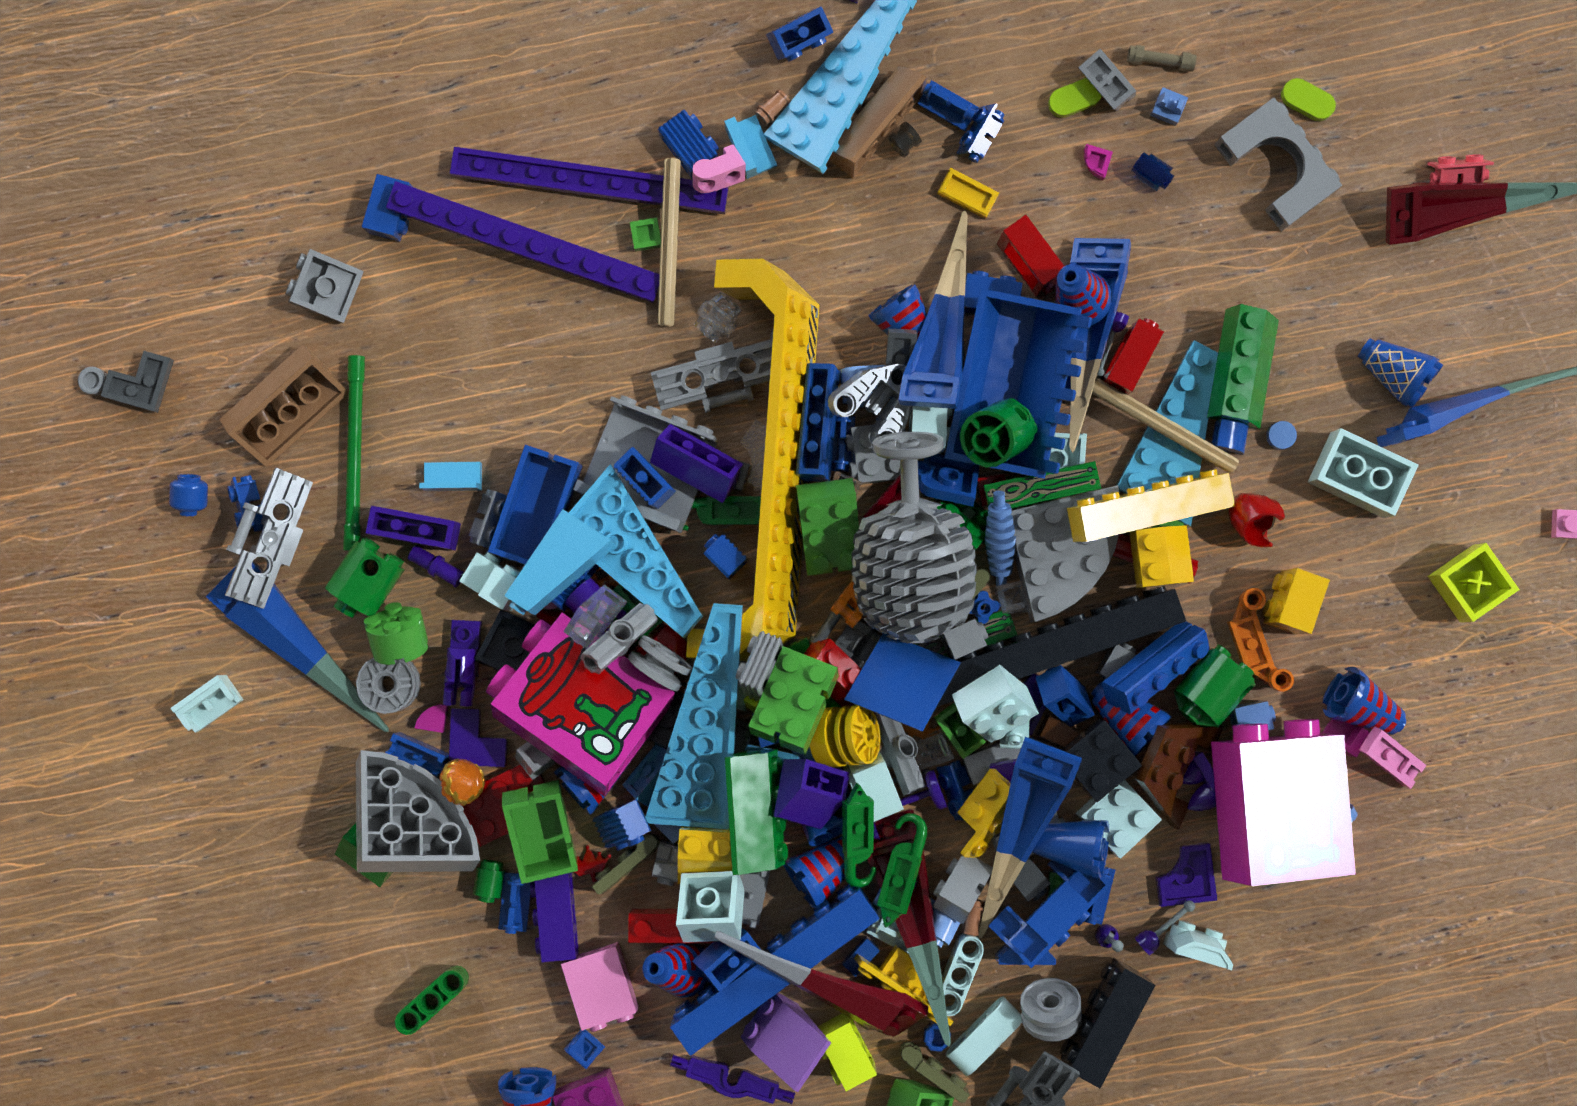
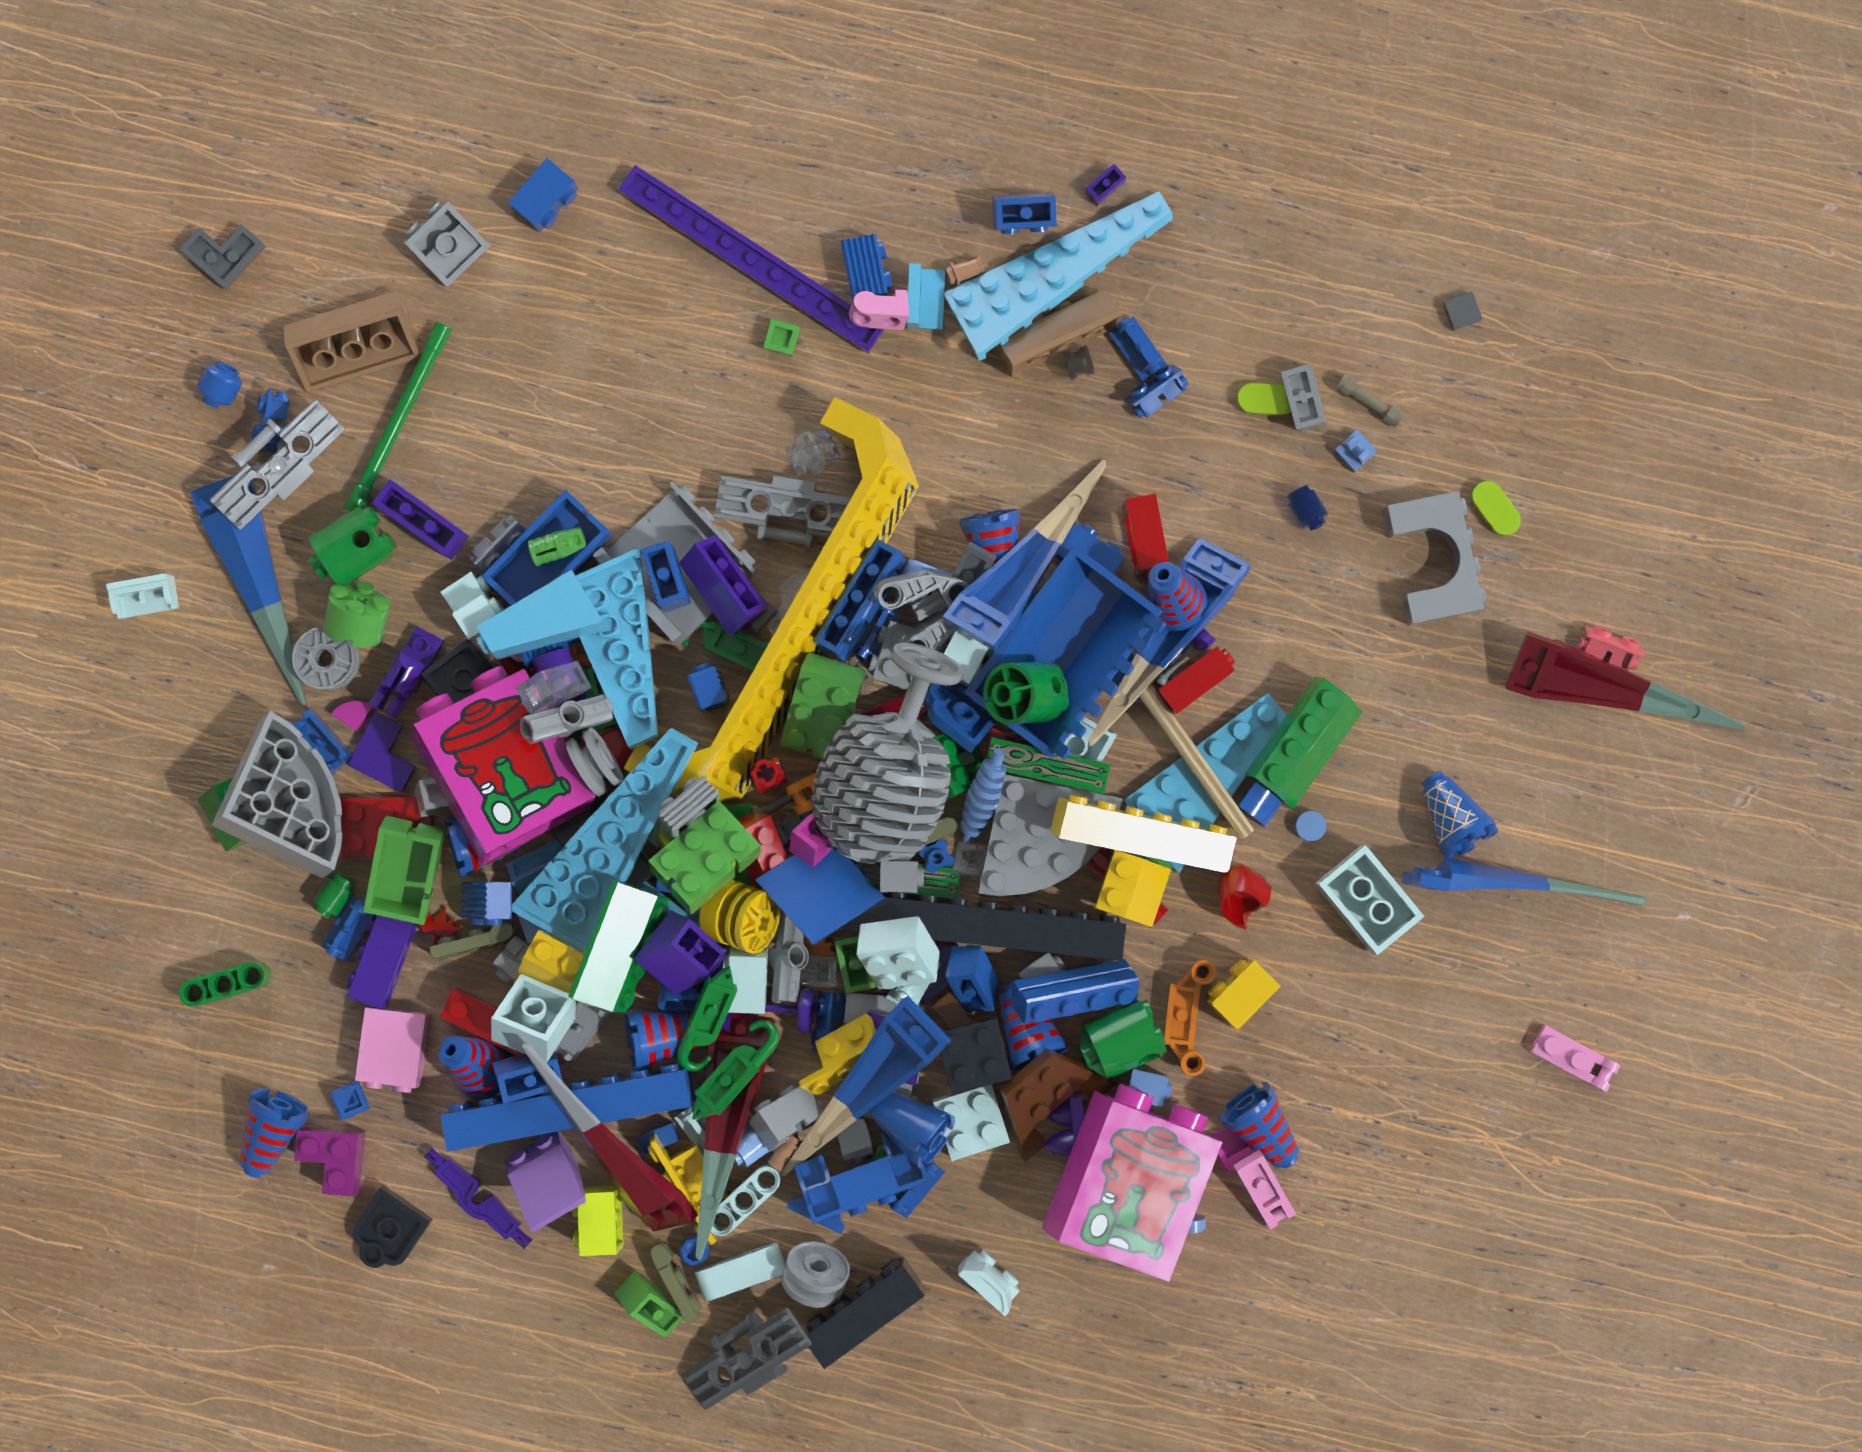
camera: 25 degrees right, 0 degrees up
light grey tile [78,367,107,396] -> none
dark purple plate [386,181,660,303] -> none
dark purple pin [407,545,464,588] -> none
medium azure panel [419,462,482,491] -> none
orange hair [439,759,485,806] -> none
tan axle [658,158,681,327] -> none
yellow tile [937,167,999,219] -> none
dark pink tile [1084,144,1113,180] -> none
dark purple hinge [1095,924,1124,952] -> none
hinge [1135,900,1195,956] -> none
dark purple tile [1156,843,1217,907] -> none
neon yellow brick [1427,543,1520,622] -> none
none -> bright green hinge [528,527,586,567]
none -> red piece [749,756,788,793]
none -> dark pink panel [789,814,833,868]

